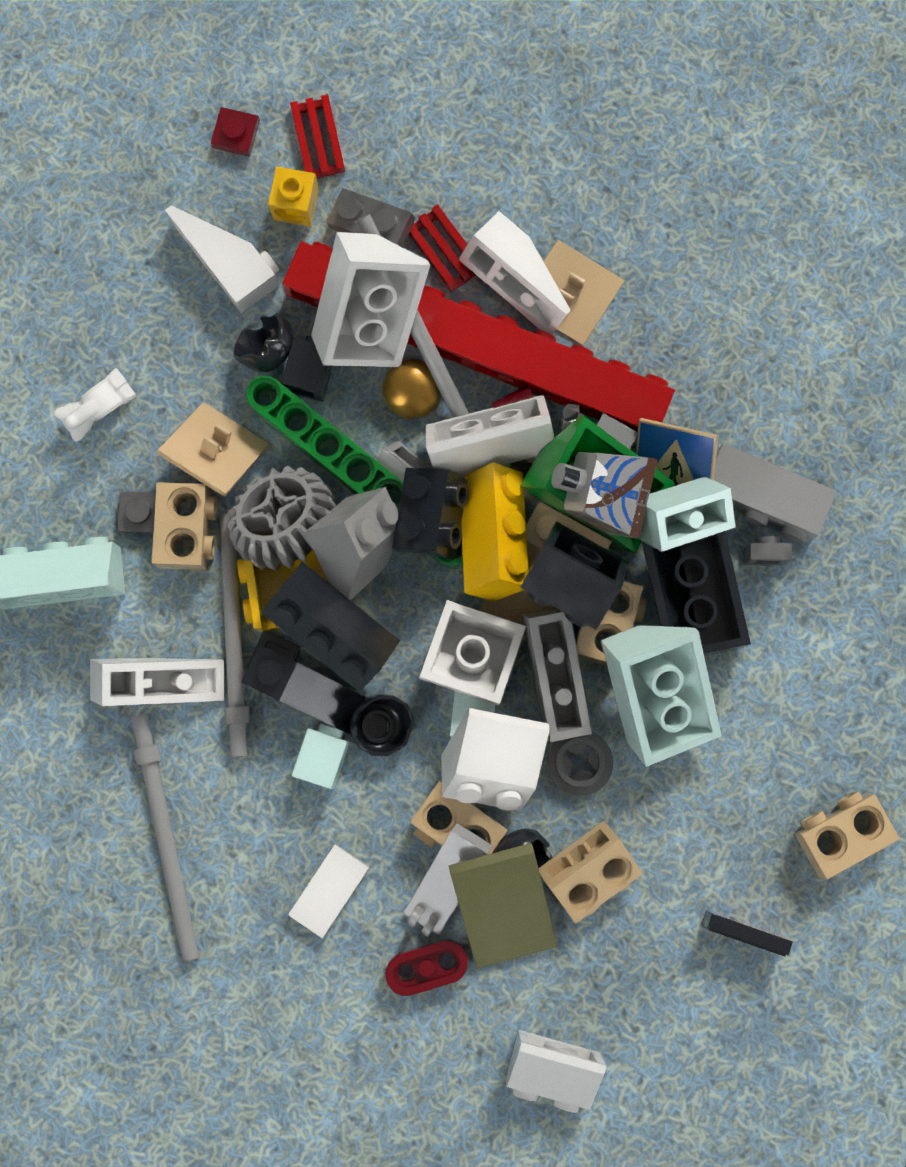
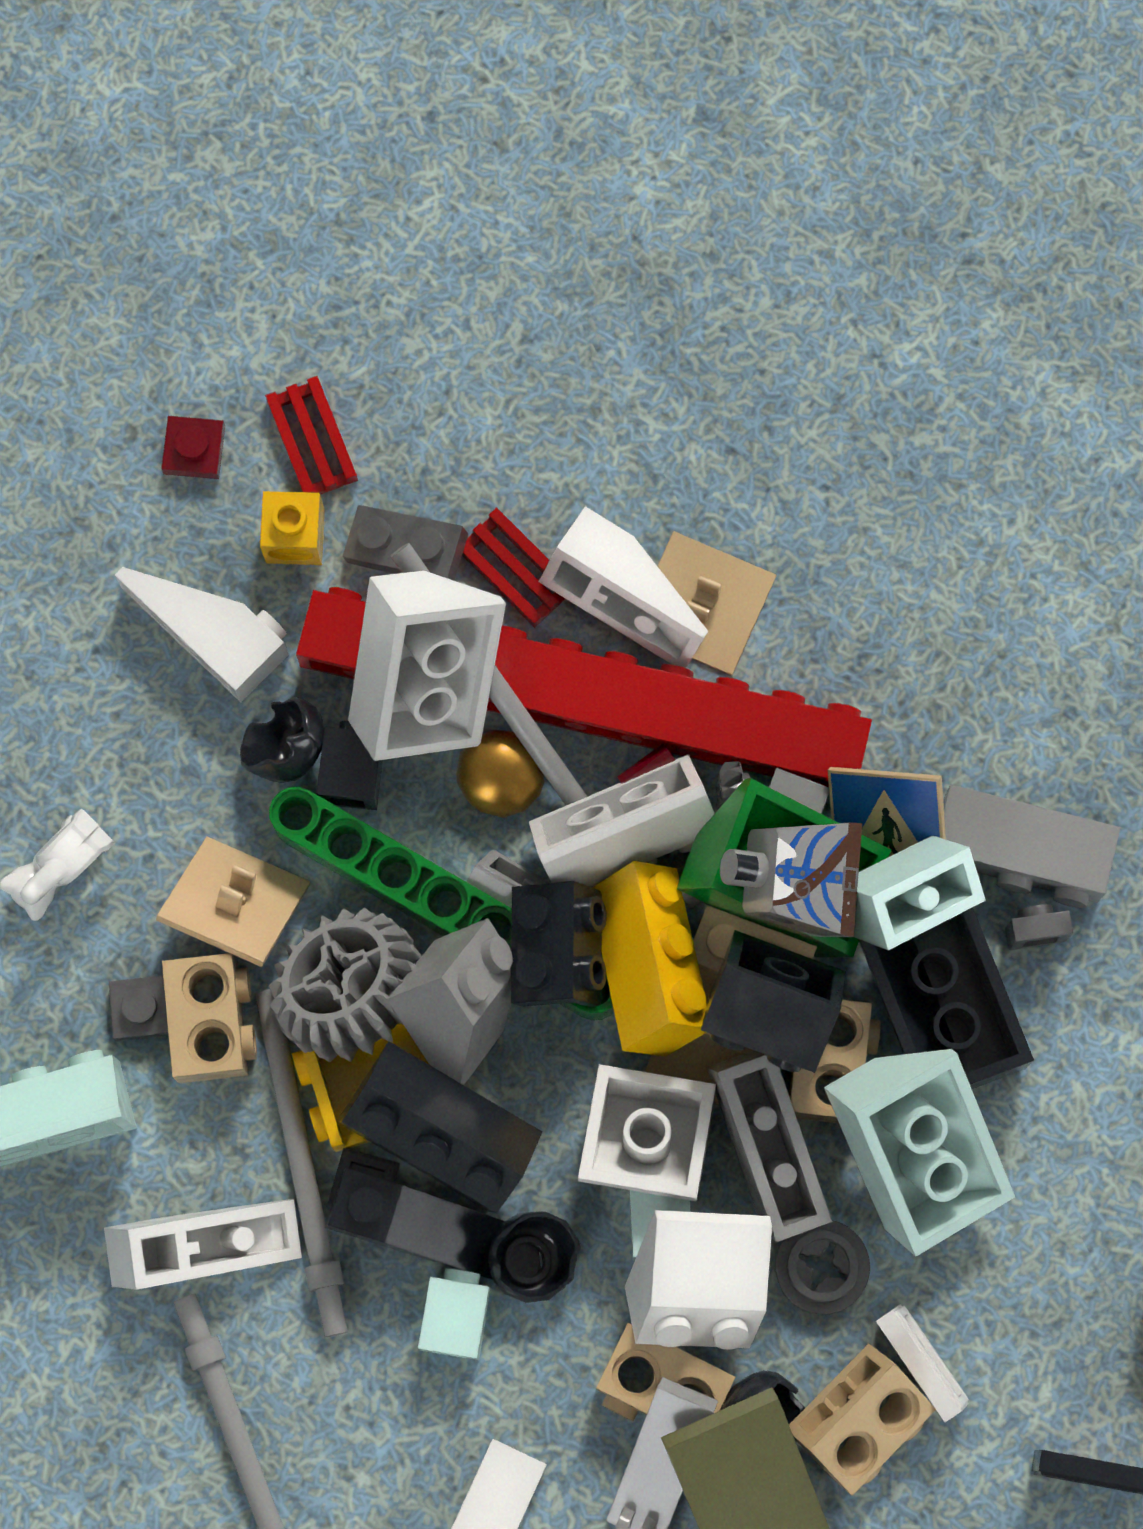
camera: 10 degrees left, 5 degrees down
none -> white tile [876,1304,969,1422]

